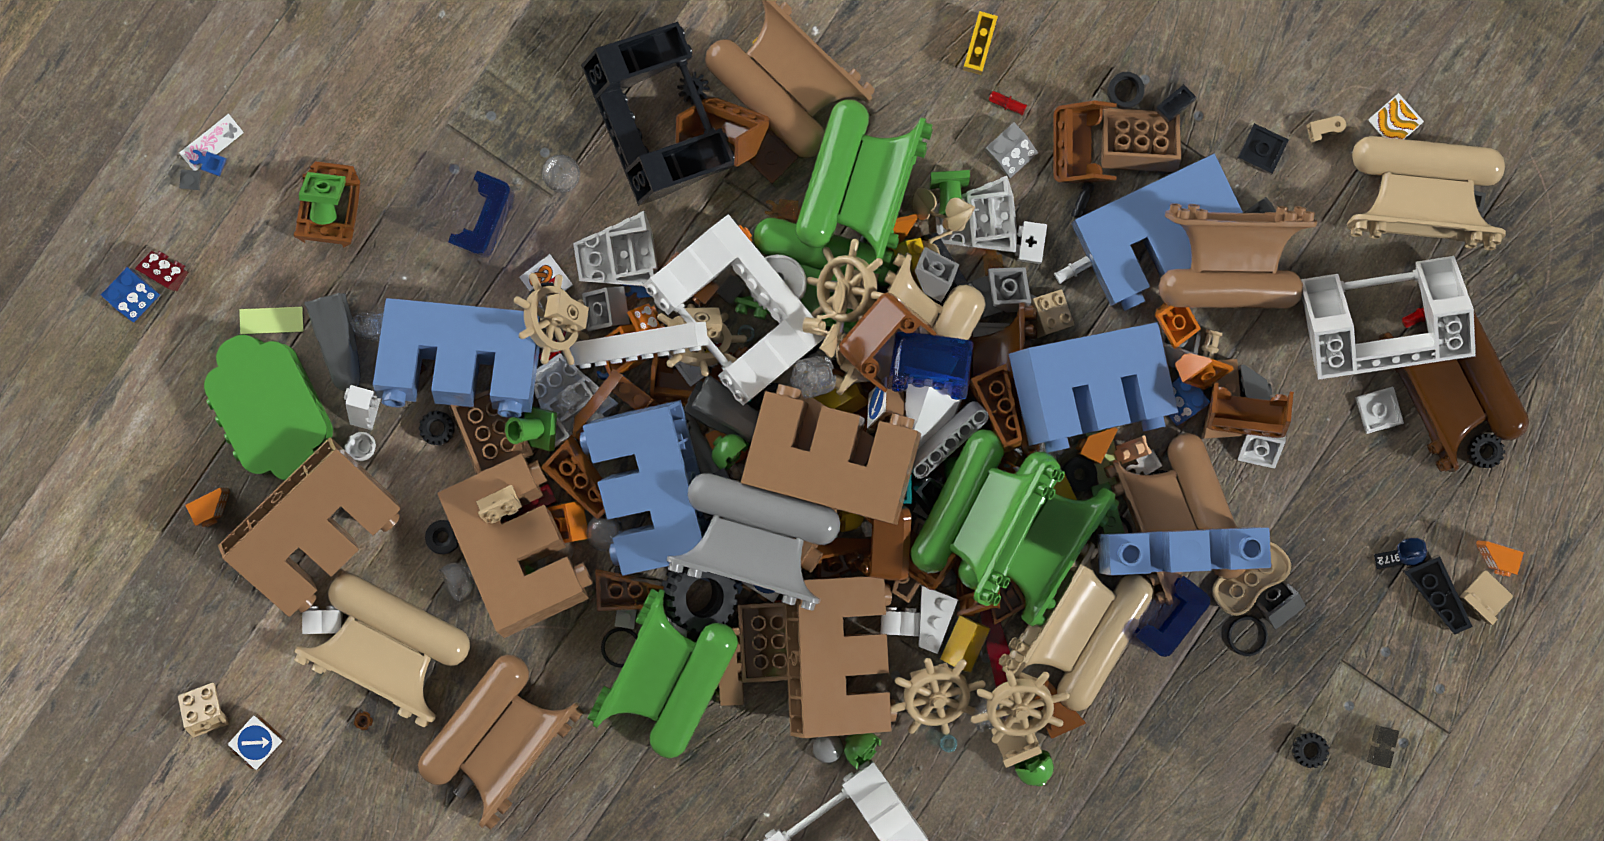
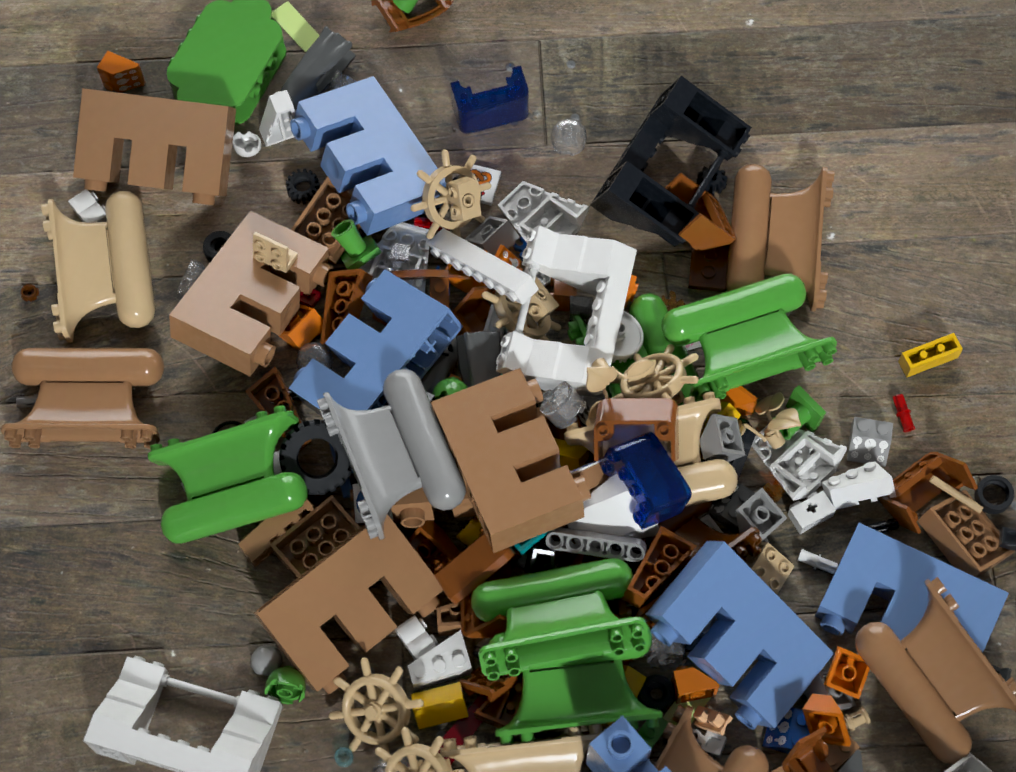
camera: 55 degrees right, 20 degrees down
none -> white wedge [822,461,896,509]
none -> tan bar [929,475,984,513]

